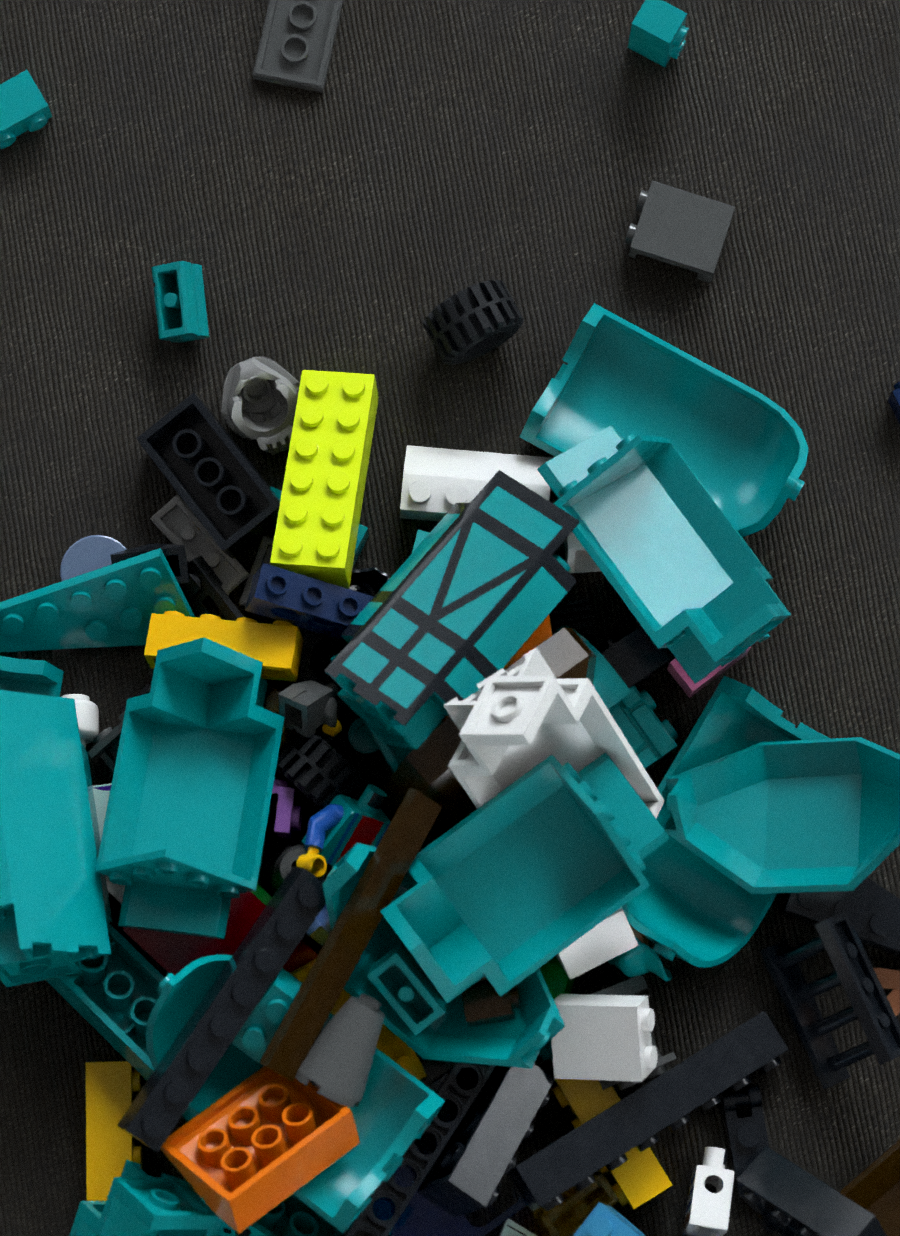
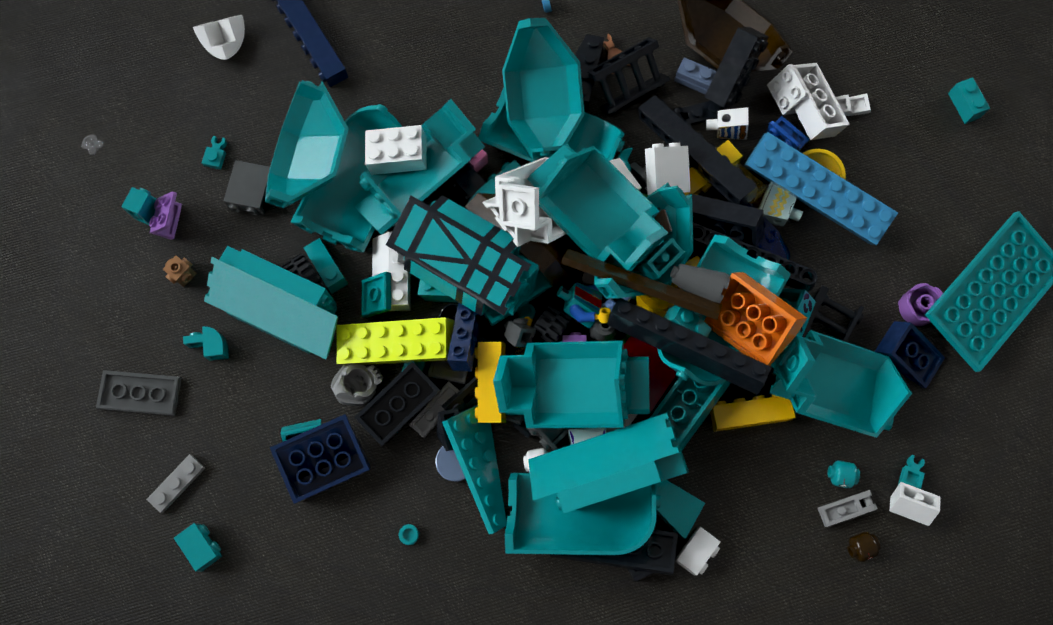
camera: 95 degrees left, 5 degrees down
none -> light grey plate [146,454,205,513]
none -> medium lavender bracket [149,191,182,240]
none -> medium nougat brick [163,256,197,287]
none -> teal brick [183,326,229,361]
none -> teal plate [202,136,227,170]
none -> teal panel [204,246,338,360]
none -> teal panel [265,80,349,208]
none -> dark blue slope [270,414,371,504]
none -> teal slope [303,238,348,294]
none -> teal tile [362,272,391,318]
none -> white brick [365,125,427,175]
none -> sand blue brick [674,57,717,94]

